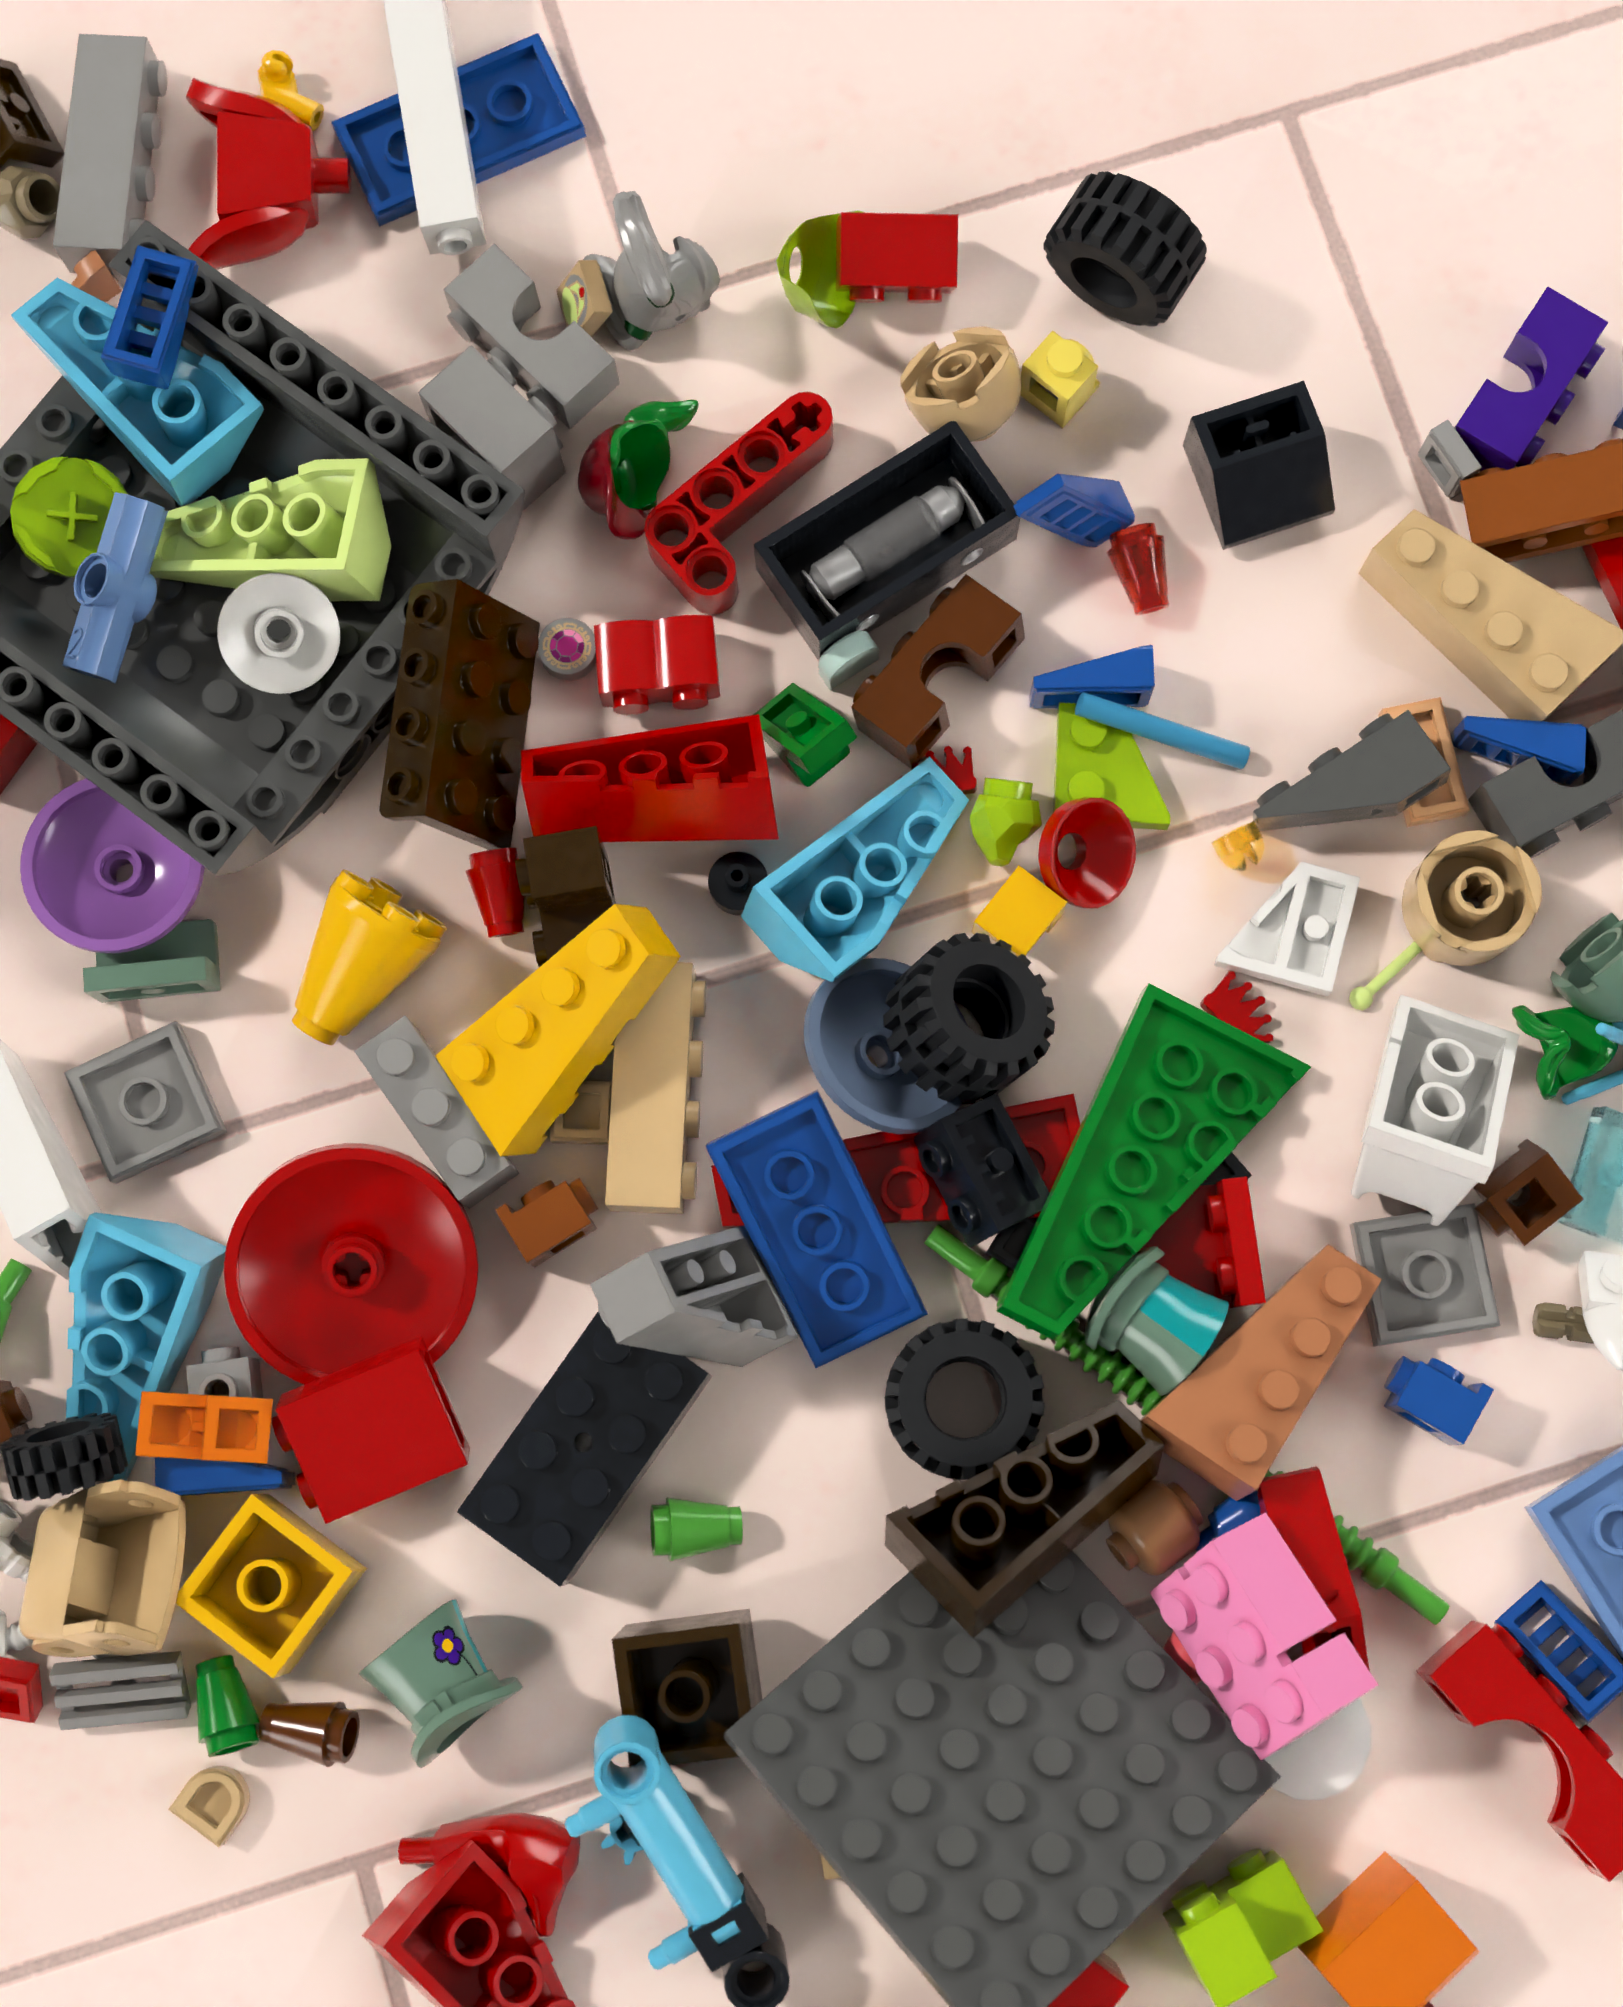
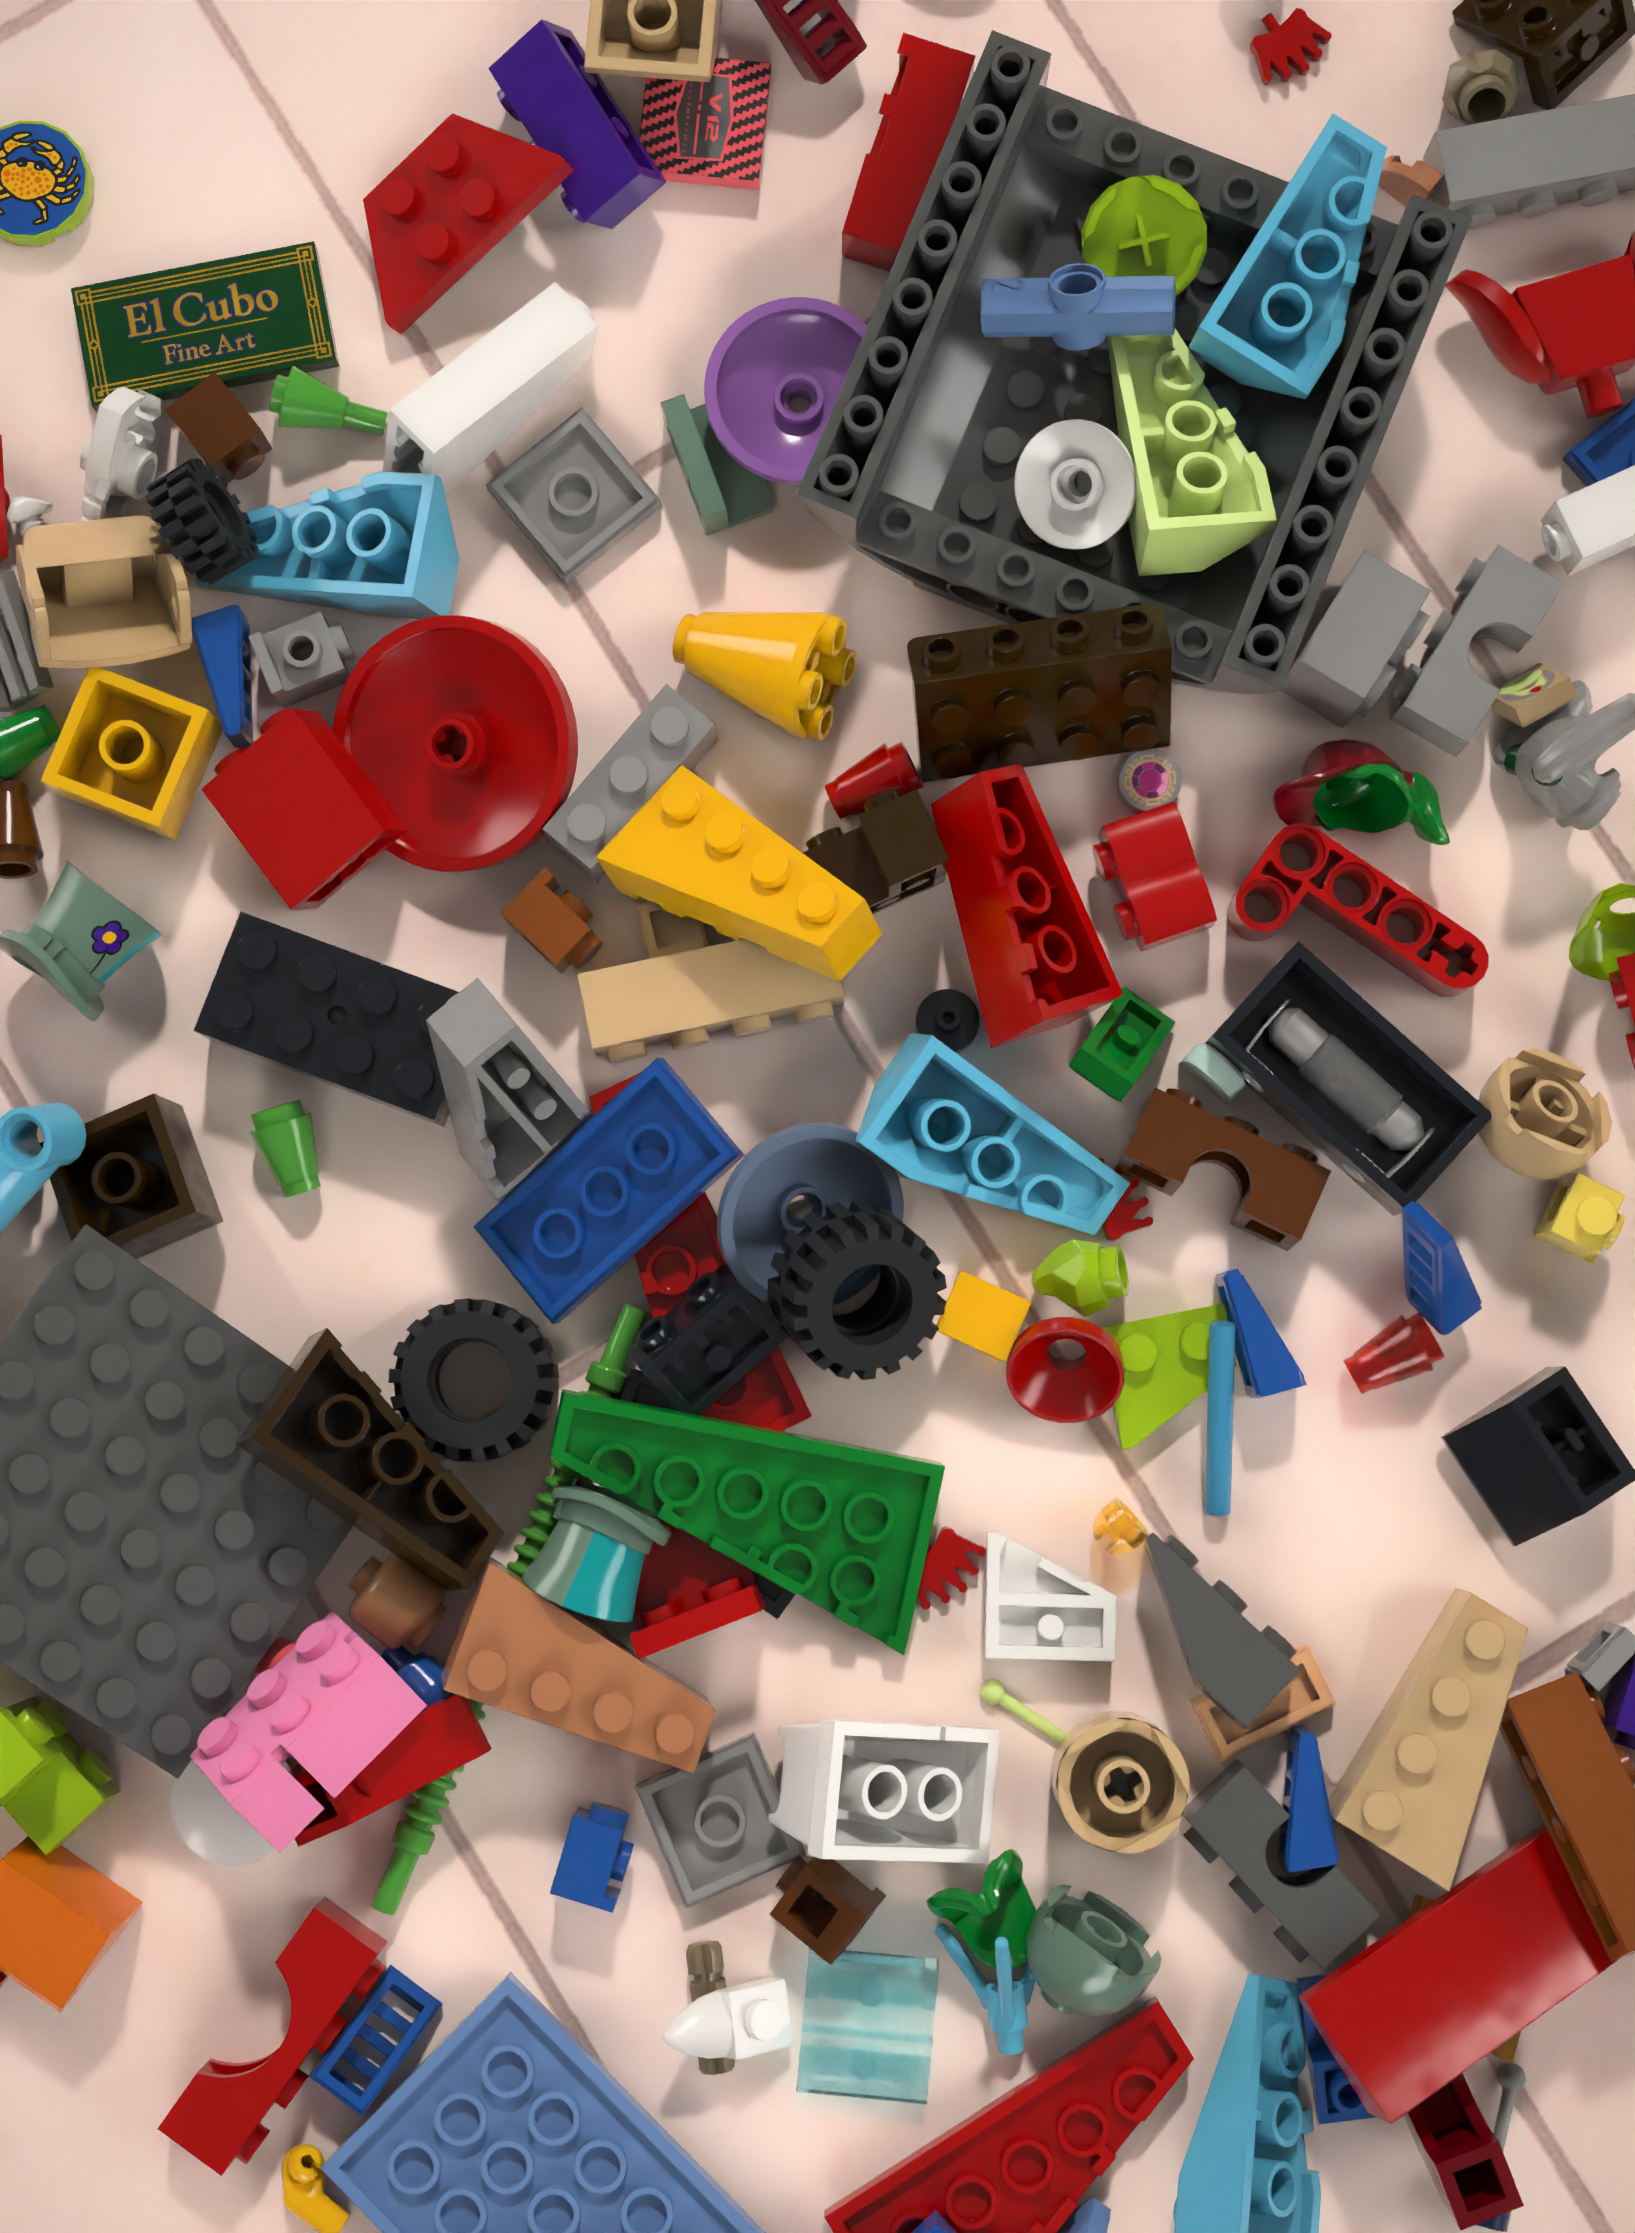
camera: 75 degrees right, 5 degrees up
blue slope [101,245,199,389] -> none
orange slope [135,1391,273,1464] -> none

